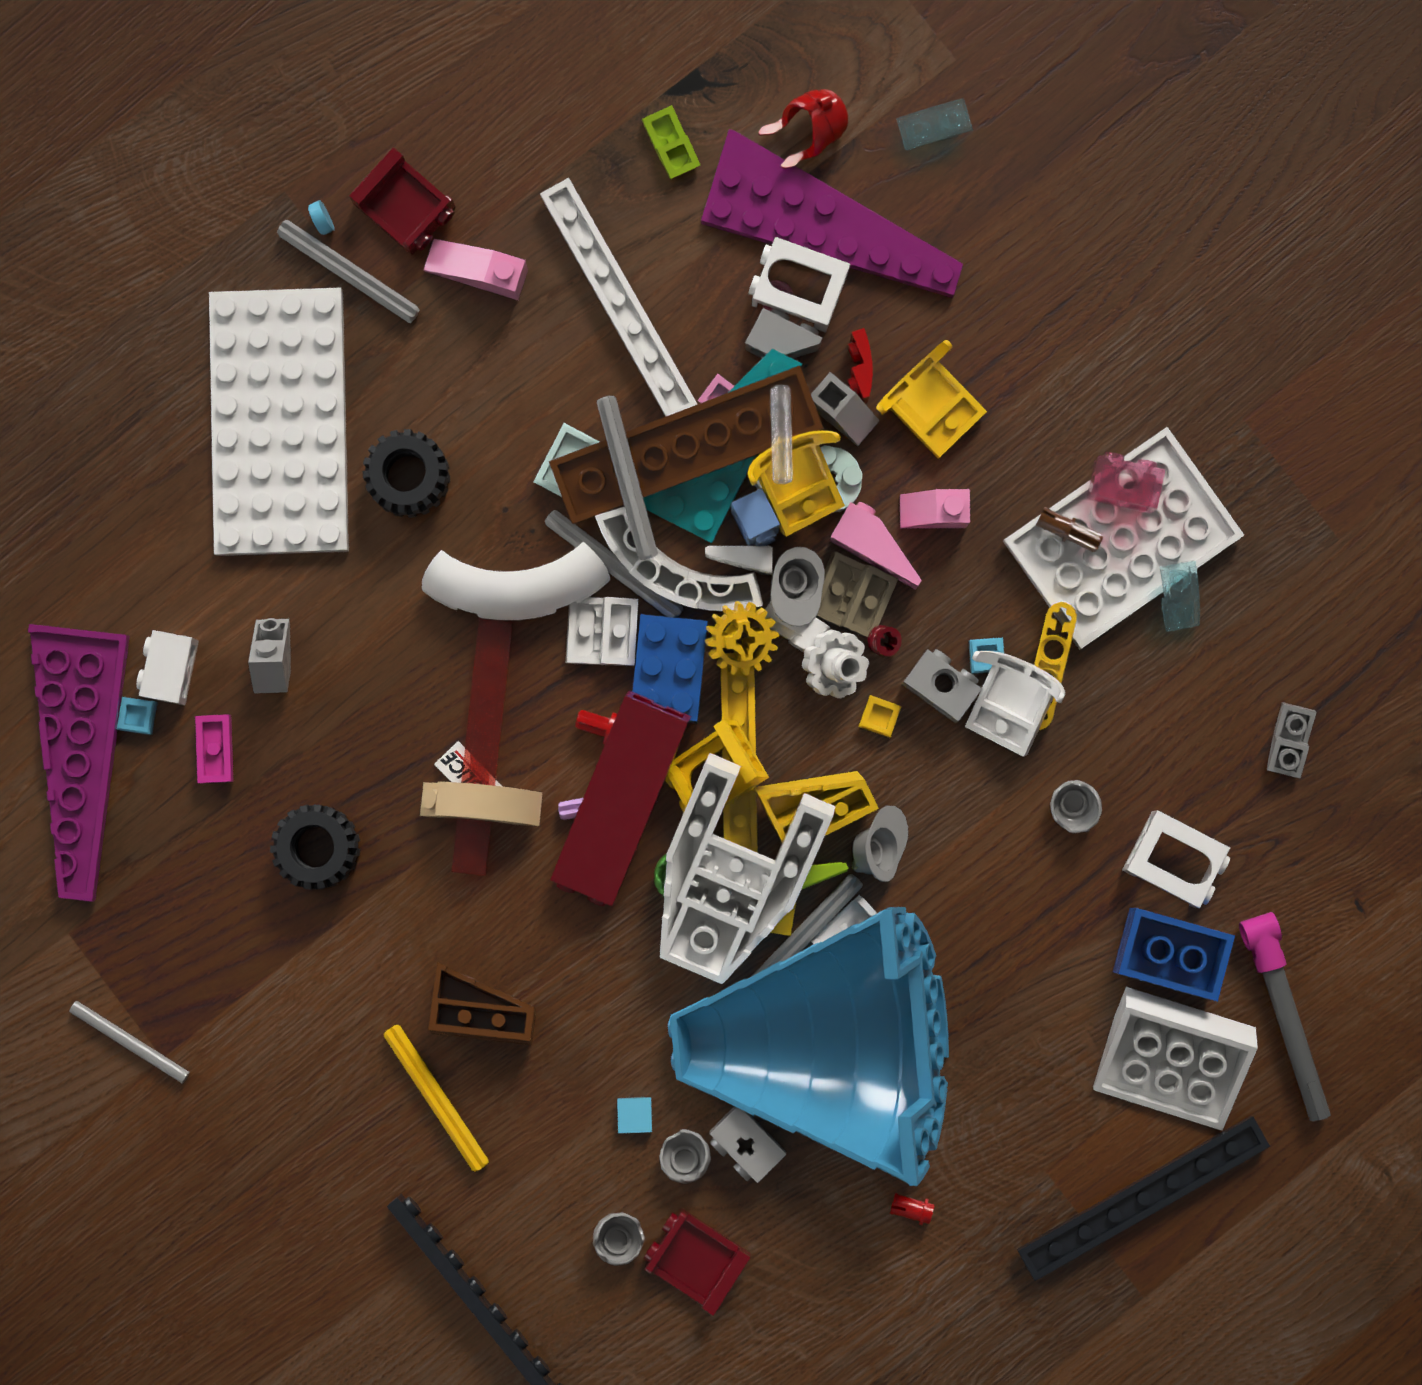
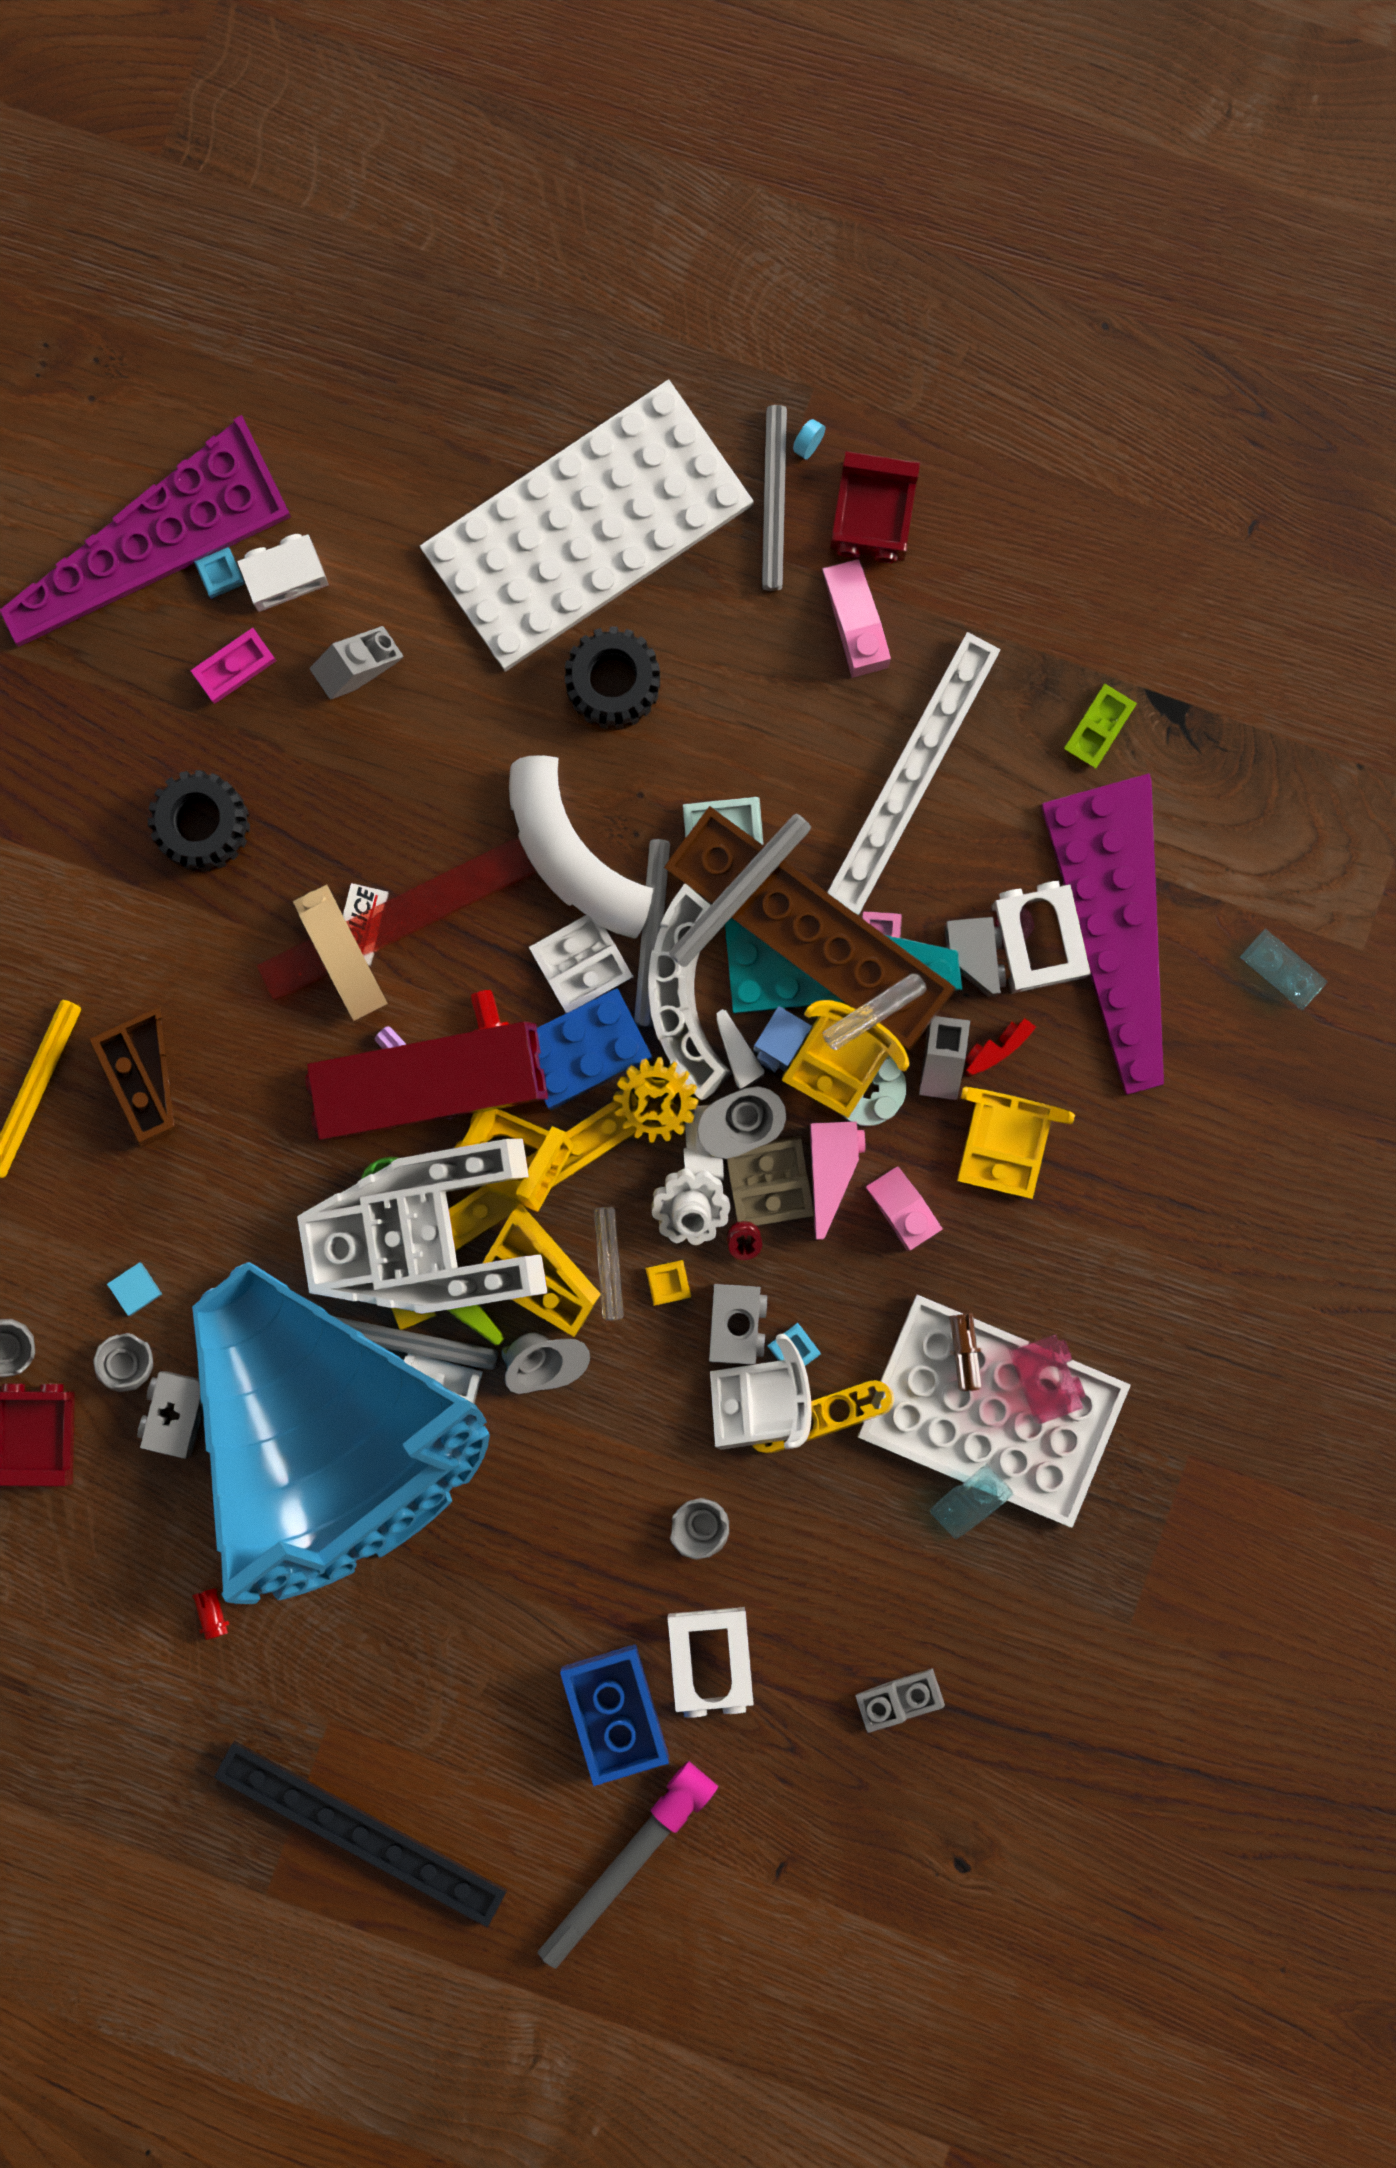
camera: 55 degrees right, 0 degrees up
red hair [758,89,849,169] -> none
white slope [1093,987,1258,1130] -> none
none -> clear axle [594,1207,624,1321]

